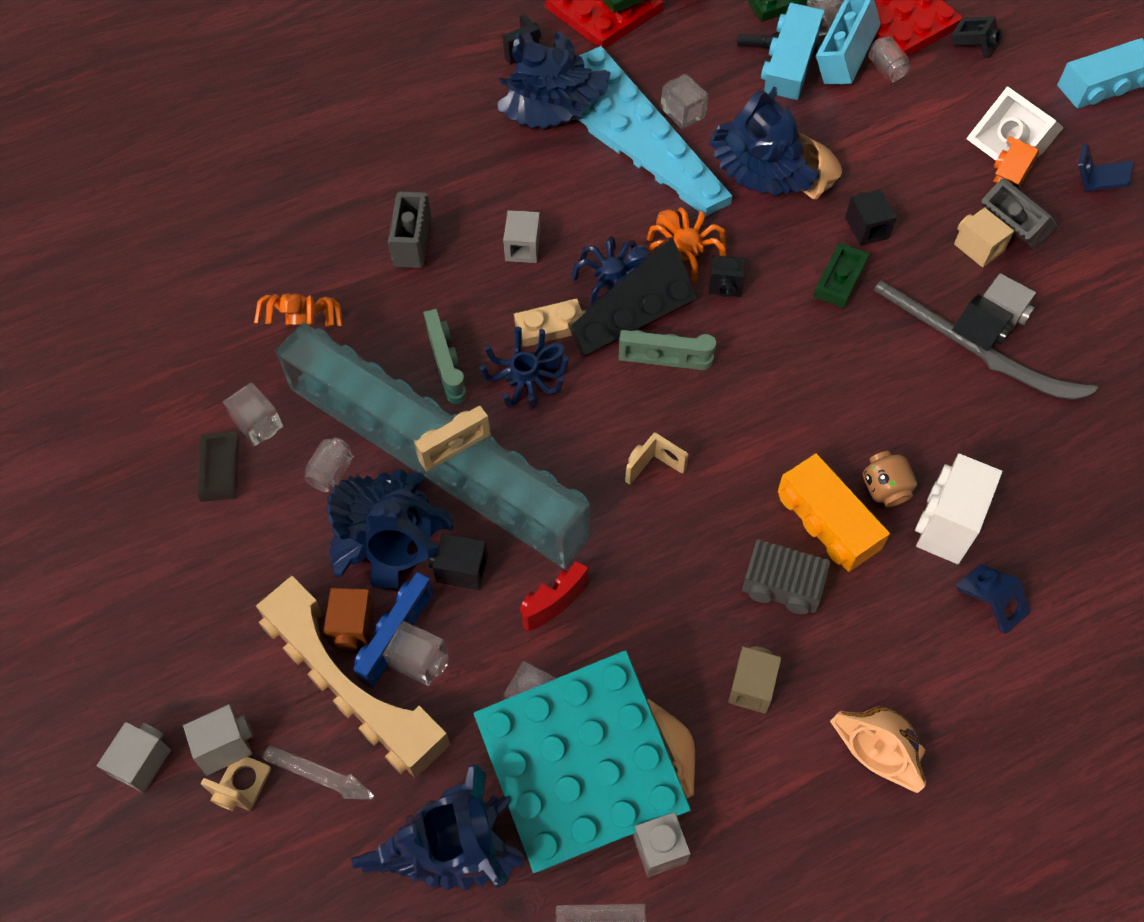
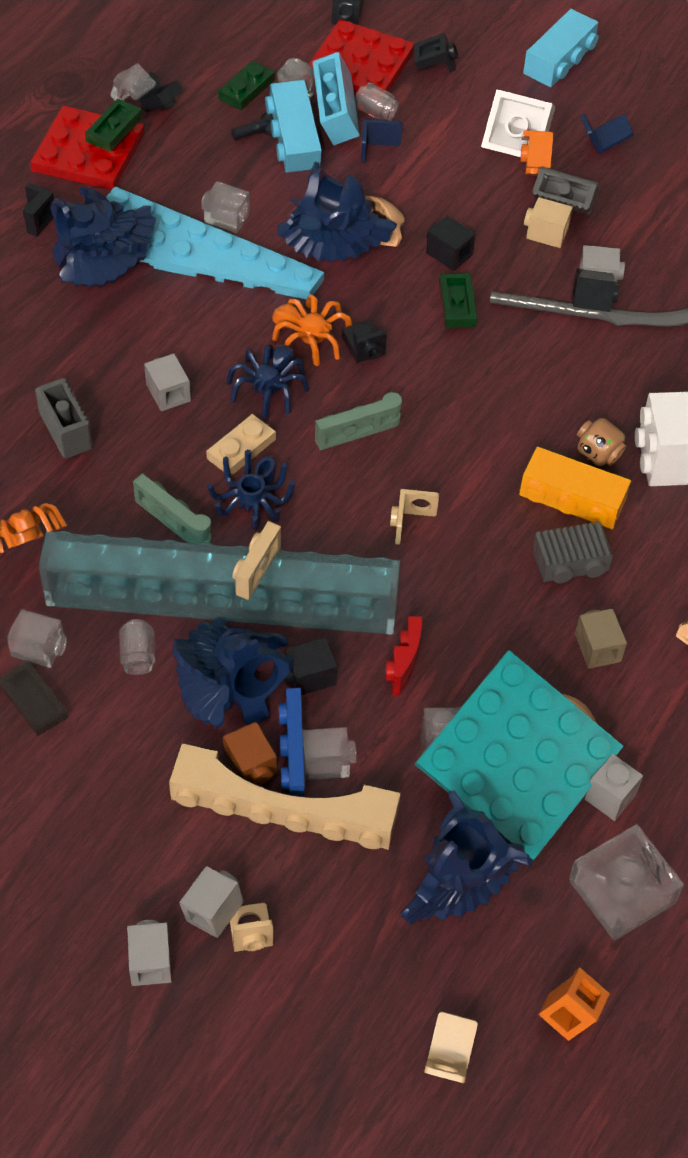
camera: 35 degrees left, 5 degrees down
clear piece [263,745,375,799] -> none
black wing [567,237,697,355] -> none
none -> dark blue bracket [361,119,402,163]

